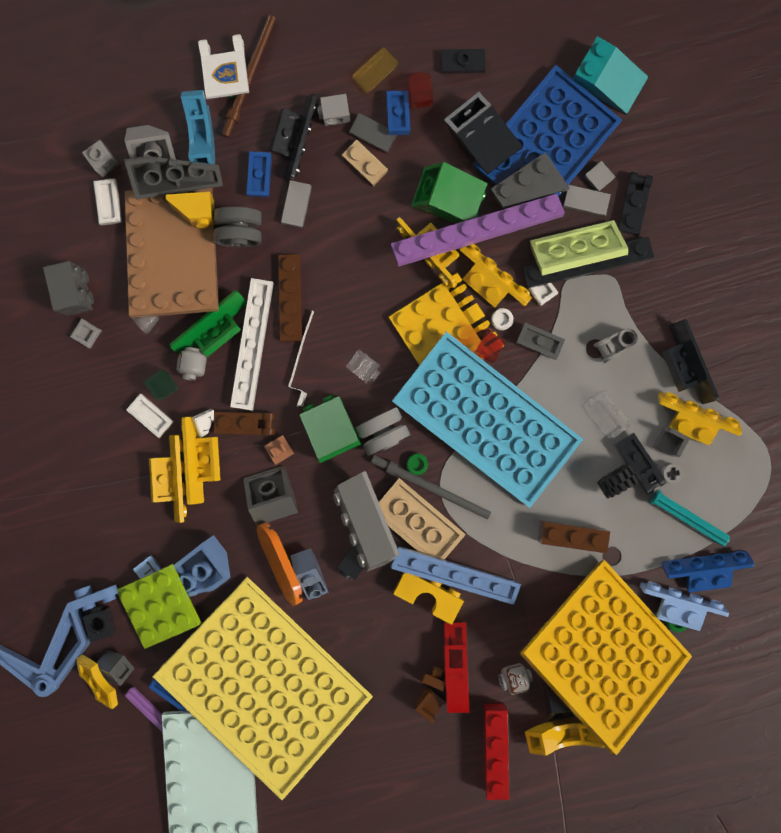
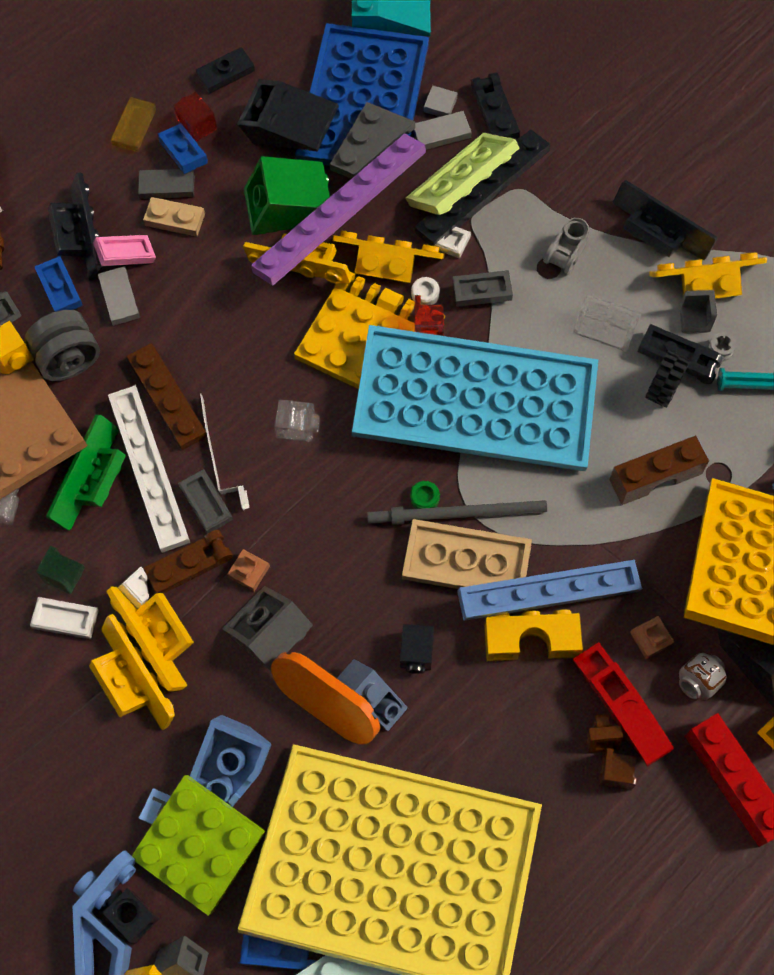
camera: 25 degrees left, 20 degrees down
light grey head [176,347,207,381] -> none
green slope [300,394,362,463] -> none
light grey brick [317,94,350,126] -> none
light grey slope [333,471,400,572] -> none
light grey wheel [354,407,411,456] -> none
none -> bright pink tile [93,235,156,266]
none -> dark grey tile [178,469,233,534]
none -> nougat tile [630,616,674,659]

